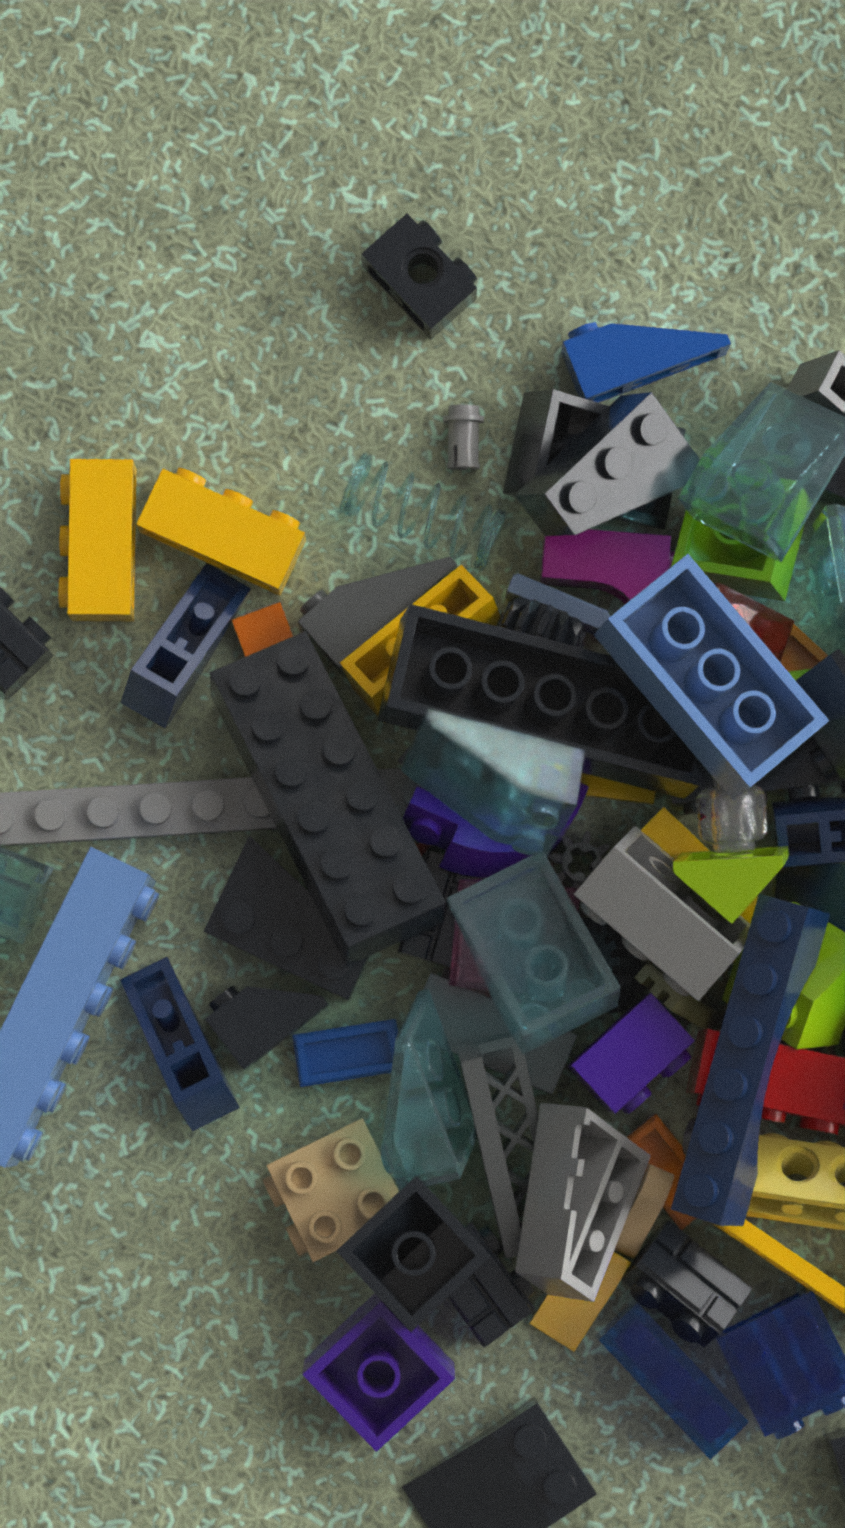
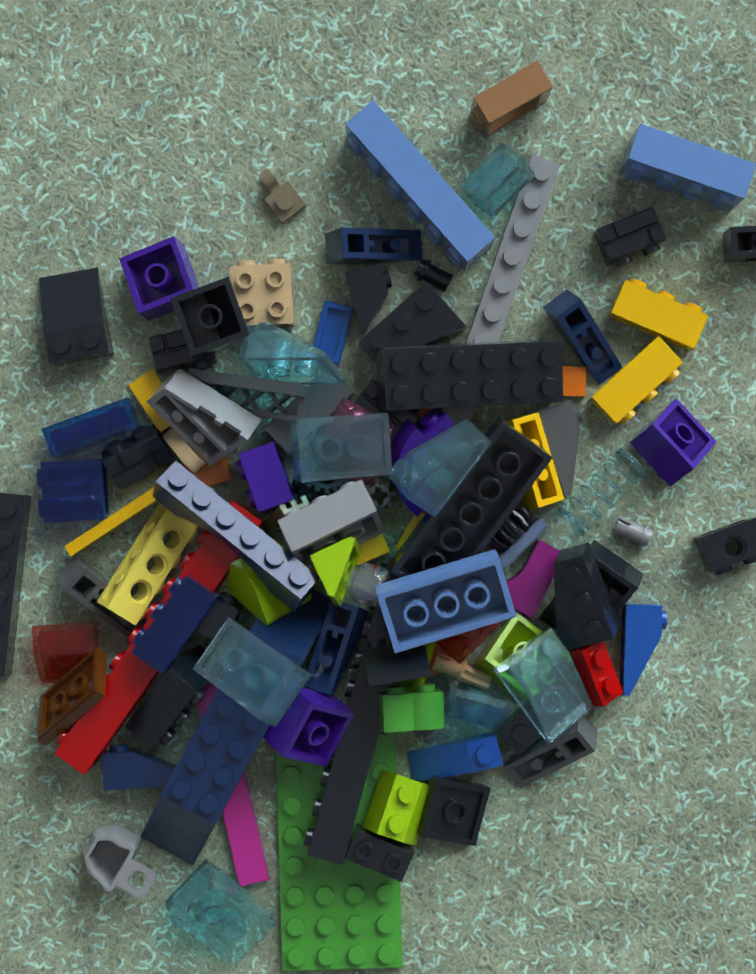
camera: 115 degrees right, 5 degrees up
none -> dark tan plate [258,168,306,224]
none -> black pin [414,259,454,292]
none -> tan axle [432,651,492,691]
none -> red brick [558,641,623,707]
none -> dark purple slope [630,398,716,487]

